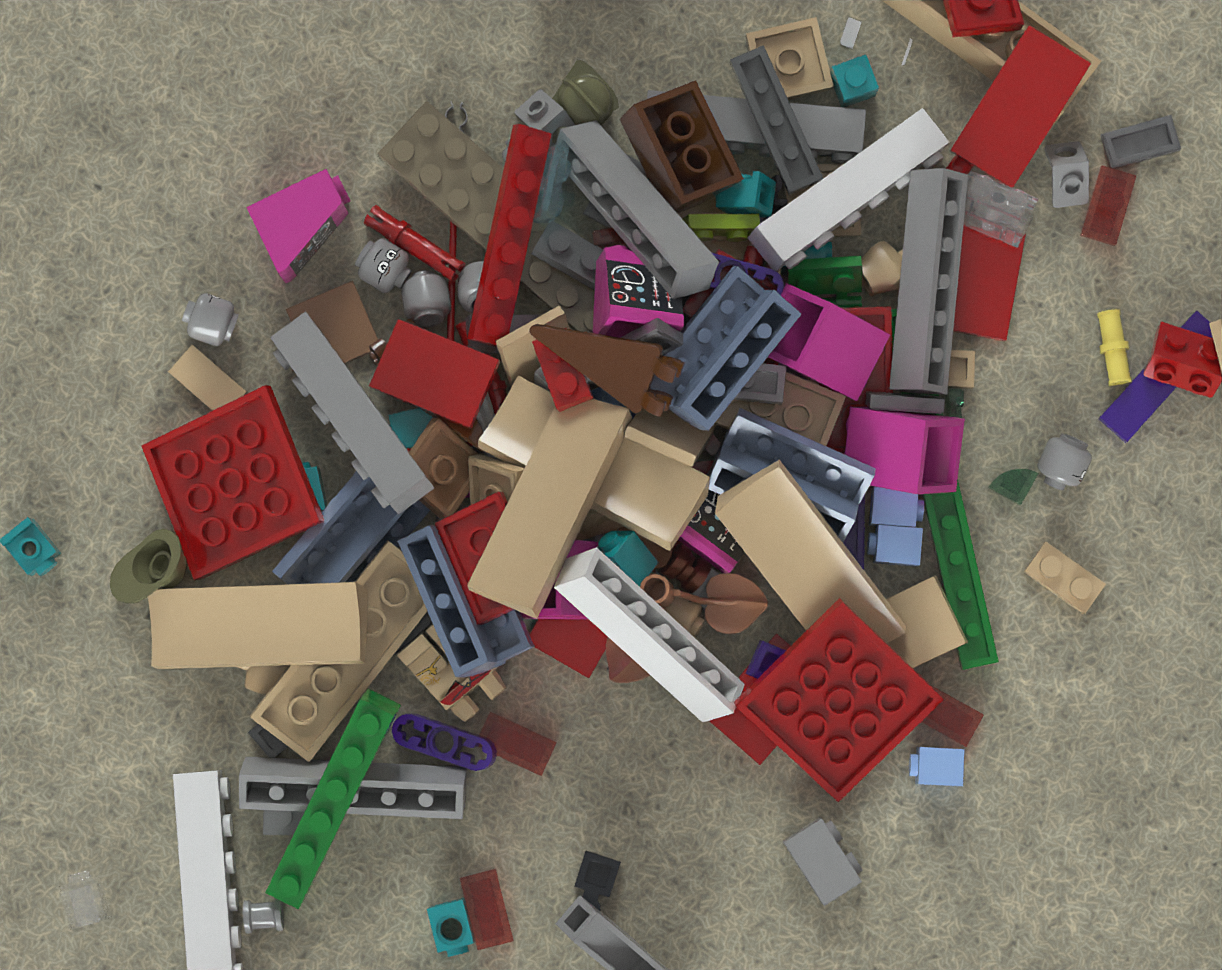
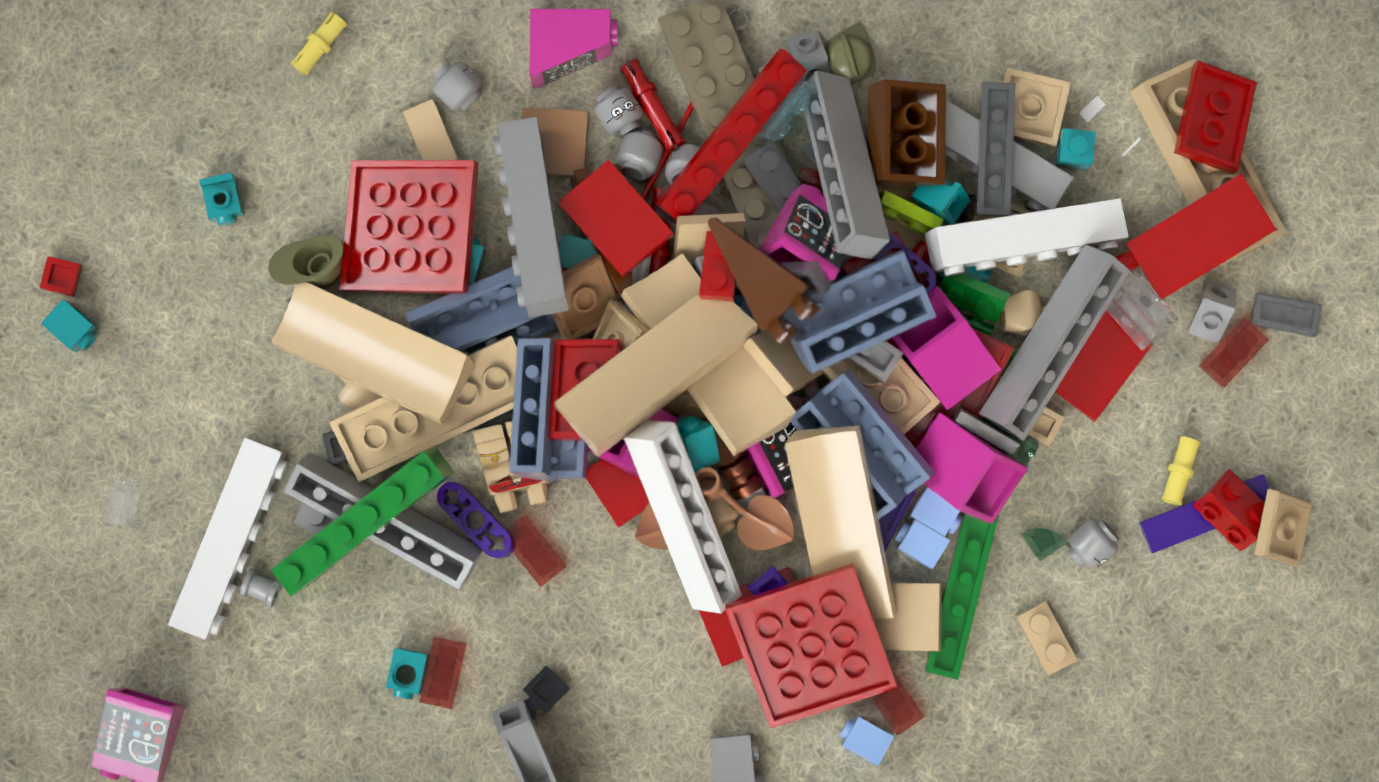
camera: 25 degrees right, 0 degrees up
none -> light yellow pin [290,12,347,76]

